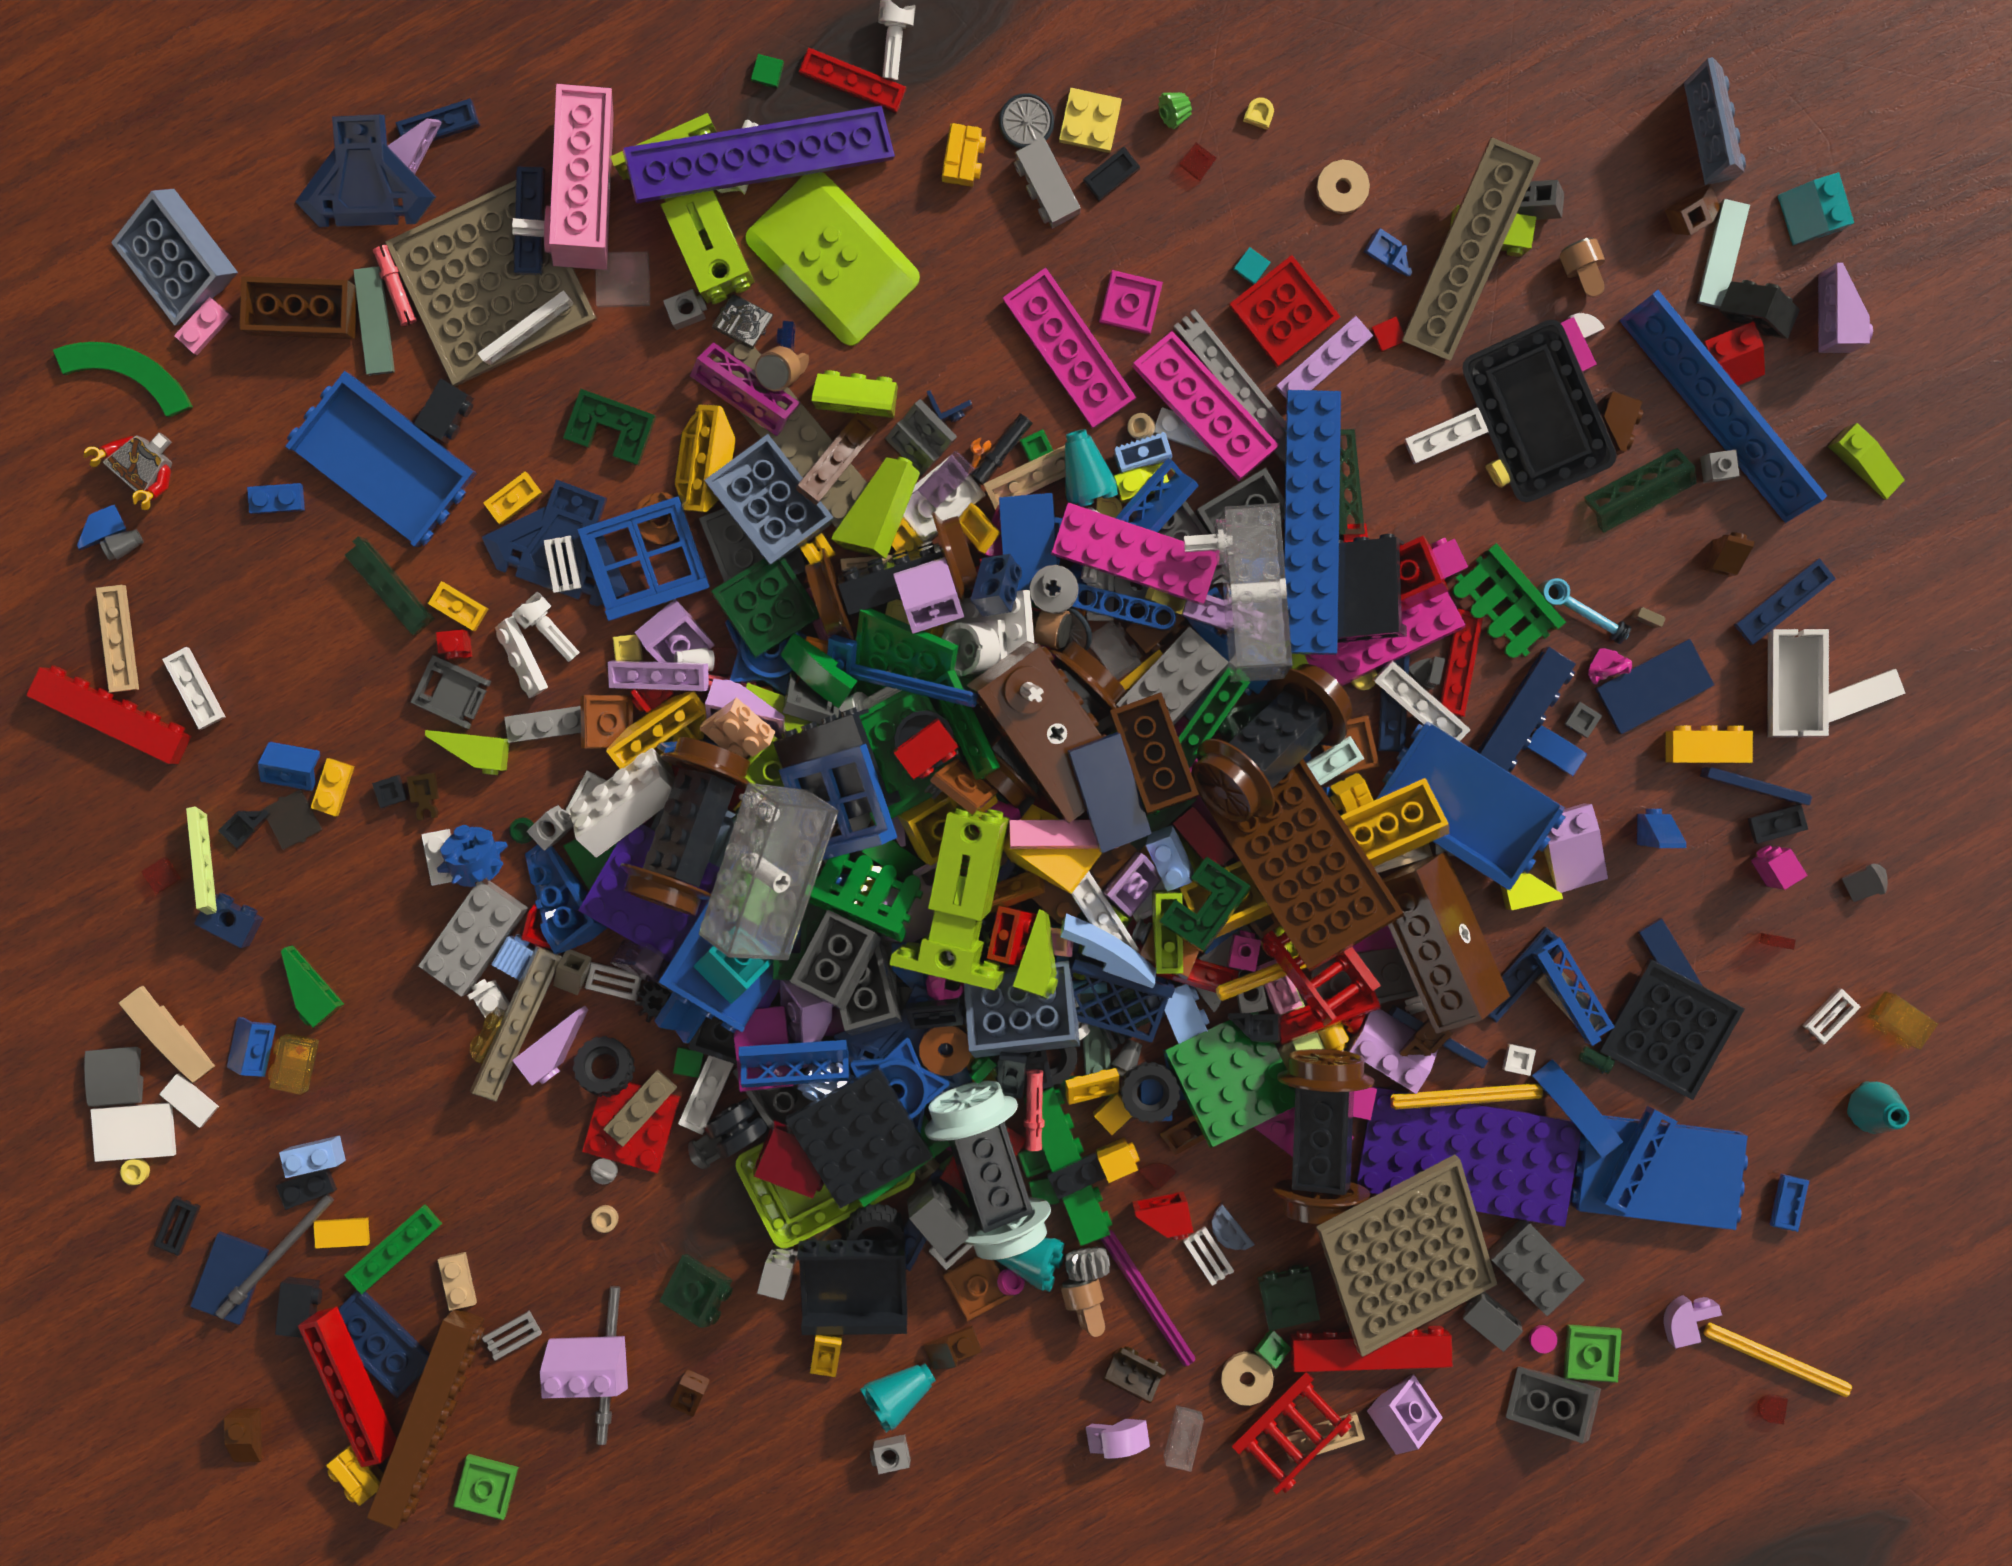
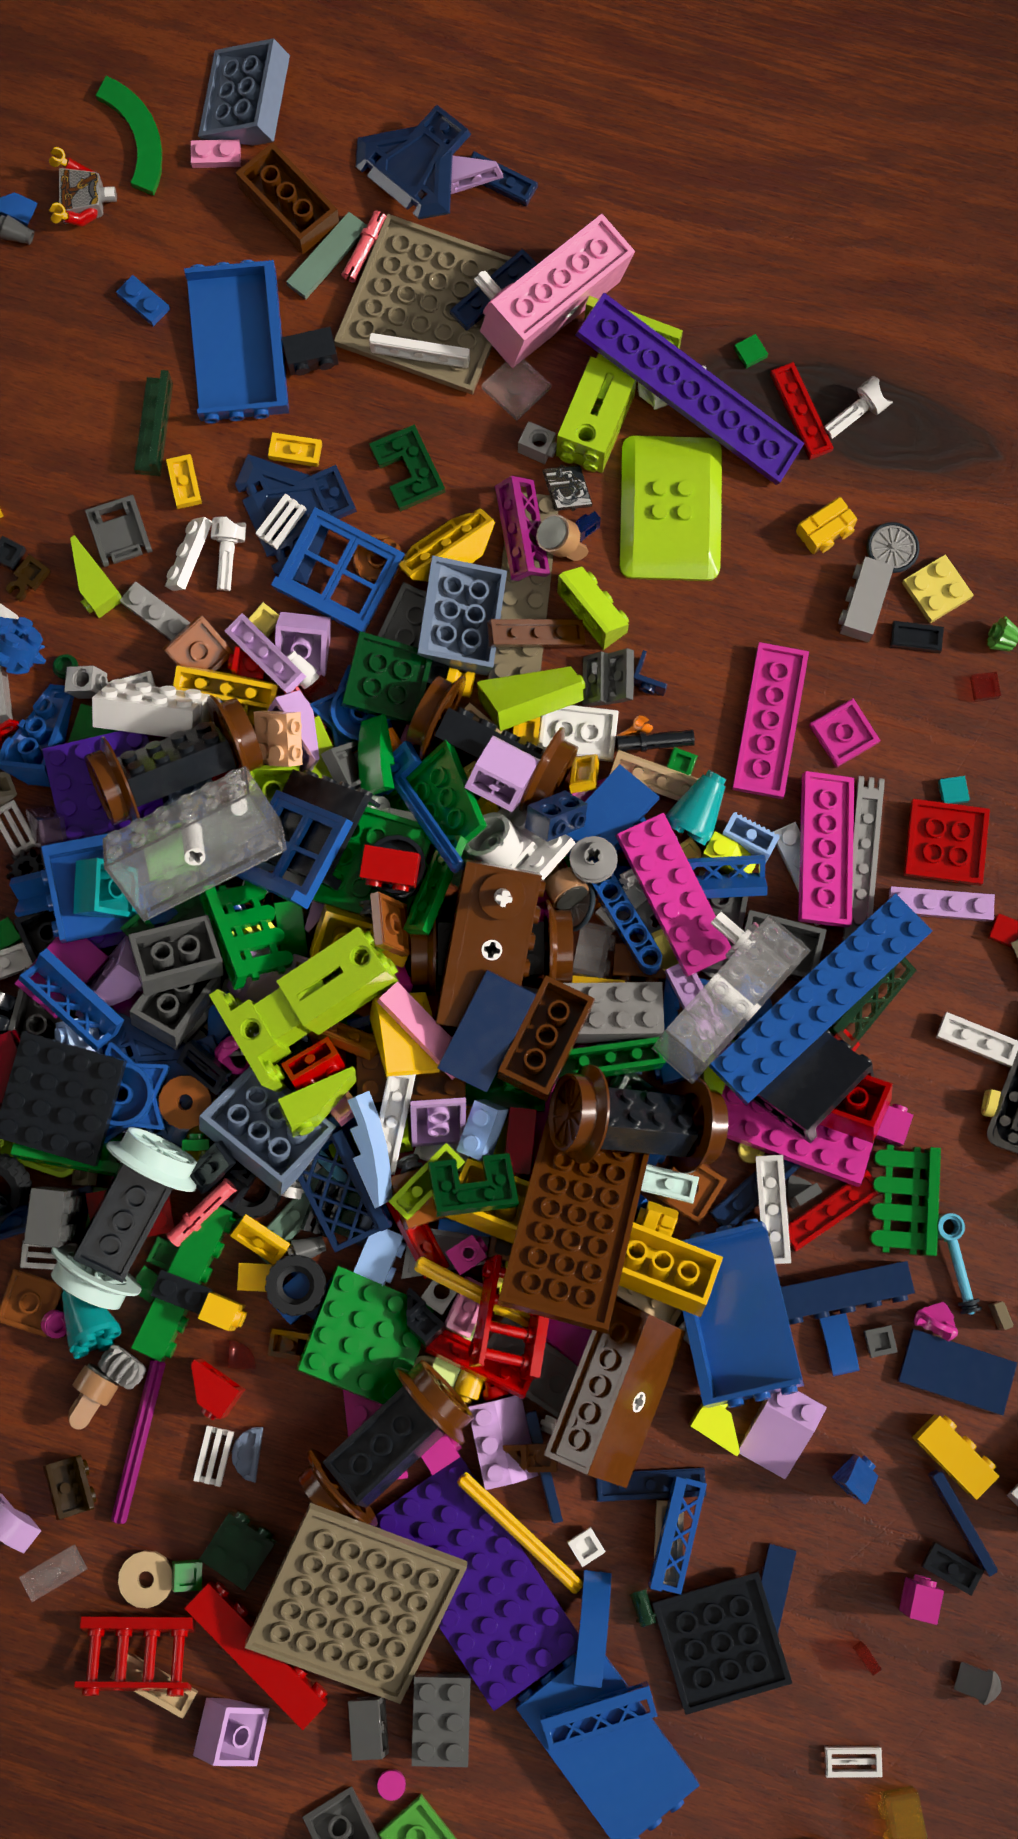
camera: 45 degrees right, 10 degrees down
red brick [436,630,472,660] -> none
clear purple slope [918,451,975,508] -> none
tan tile [1127,413,1155,441] -> none

